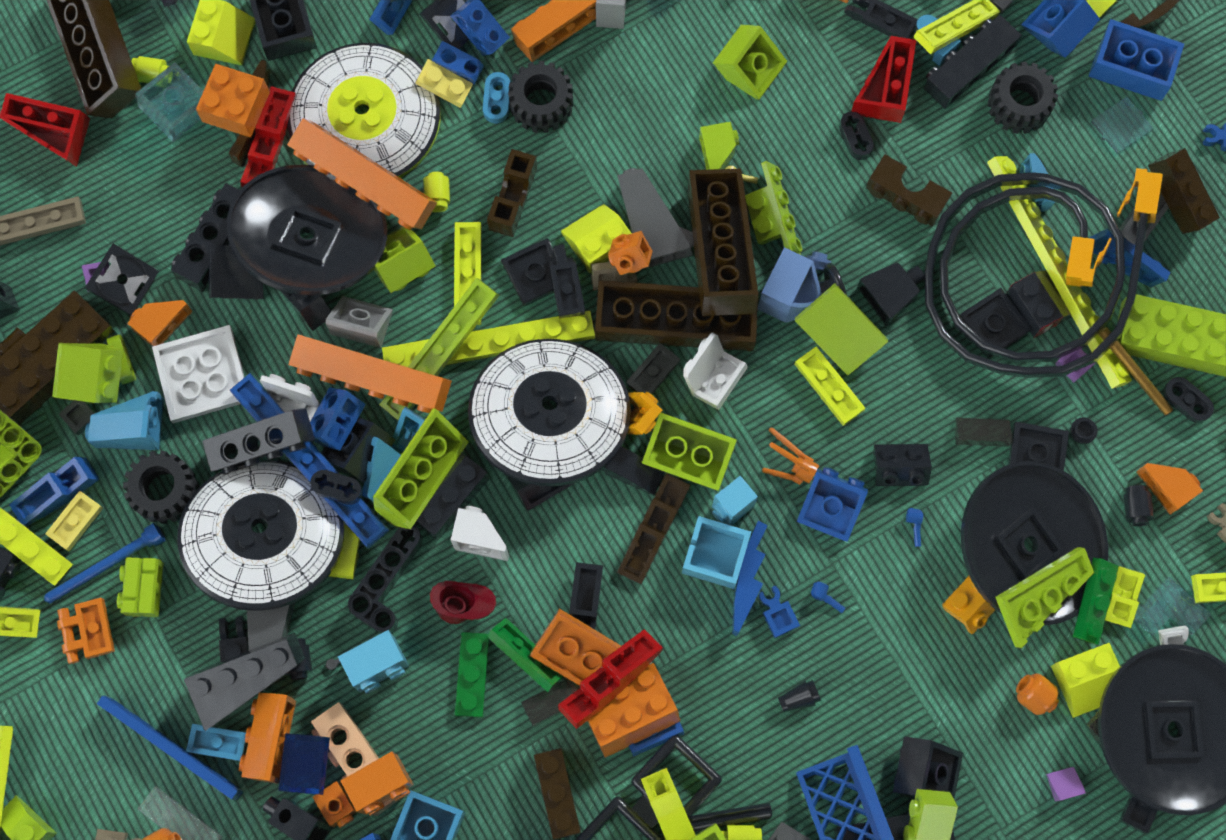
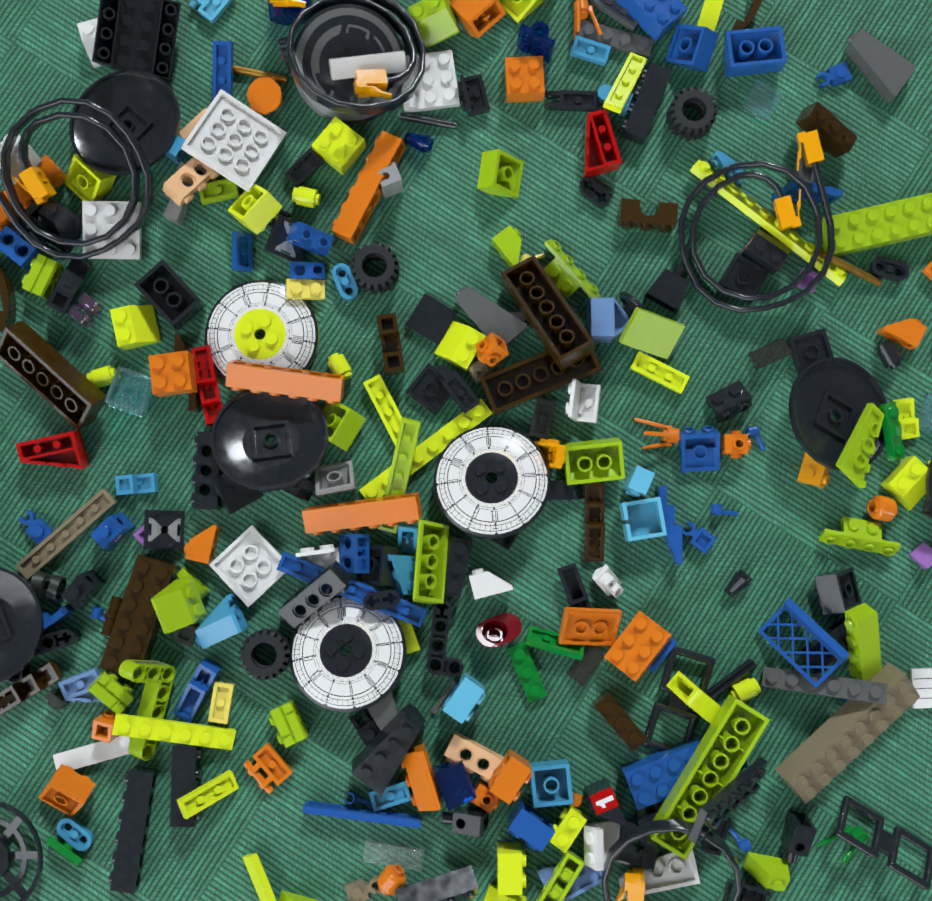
camera: 30 degrees left, 10 degrees up
blue piece [44,523,166,603] -> none
red slope [558,629,663,729] -> none
medium blue plate [806,251,832,271] -> none
black plate [1070,417,1098,444] -> none
none -> blue torso [90,513,136,552]
none -> dark azure slope [115,473,159,495]
none -> blue hand [344,790,372,806]
none -> black tile [405,293,457,345]
none -> white hips [592,564,624,598]
none -> orange brick [720,431,751,458]
none -> lime bracket [819,516,901,556]

